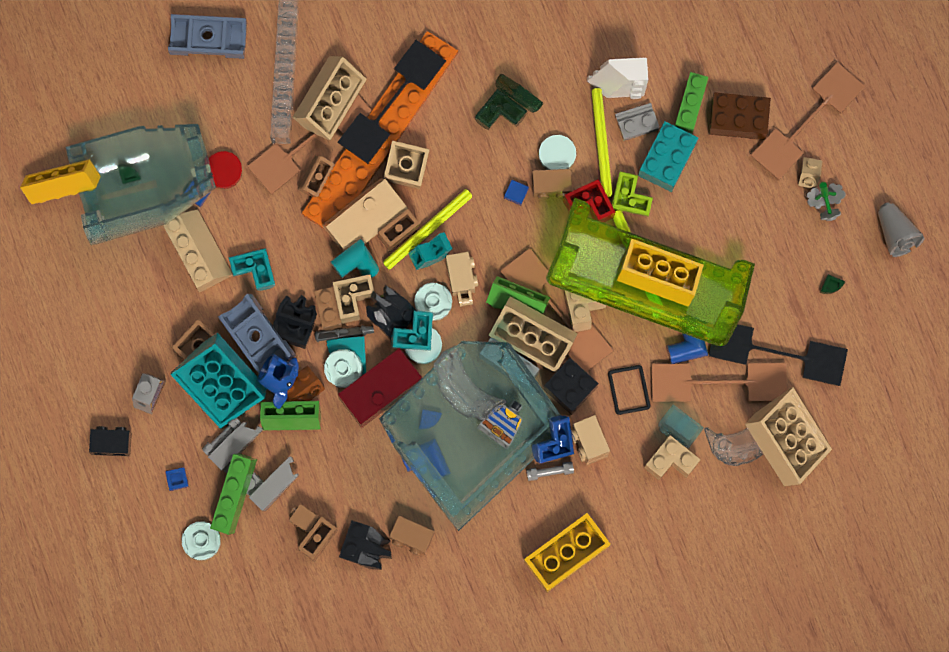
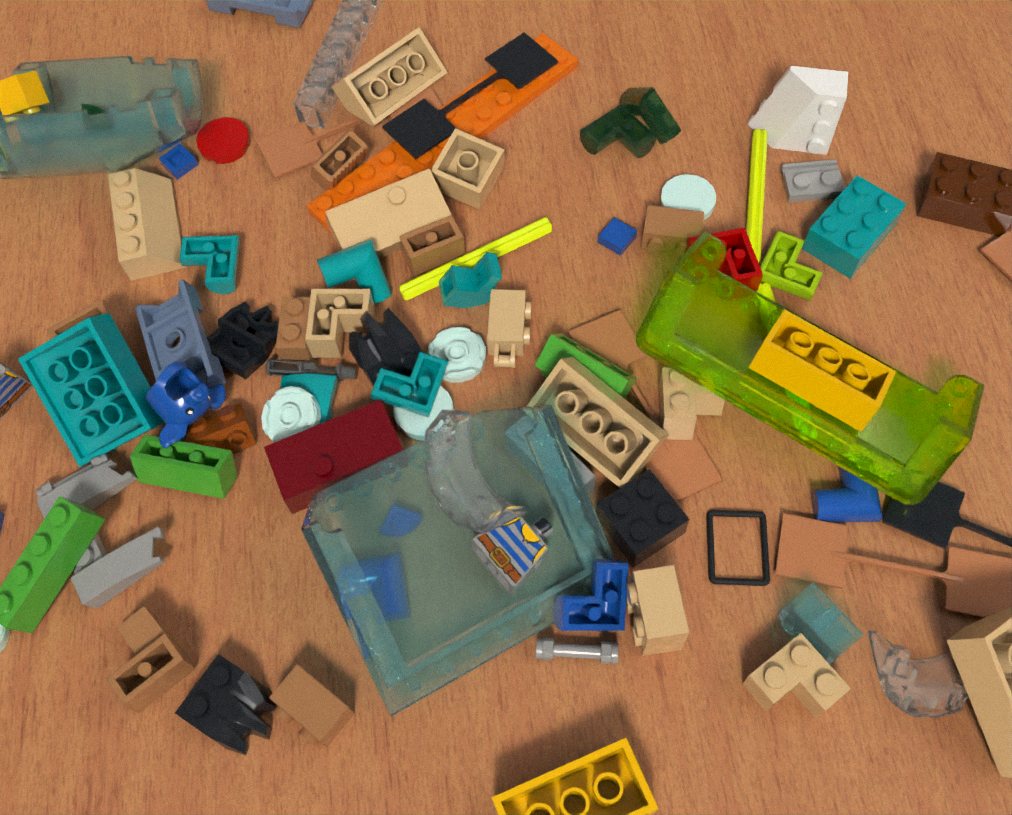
camera: 20 degrees right, 15 degrees down
bright green brick [675,72,708,134] -> none

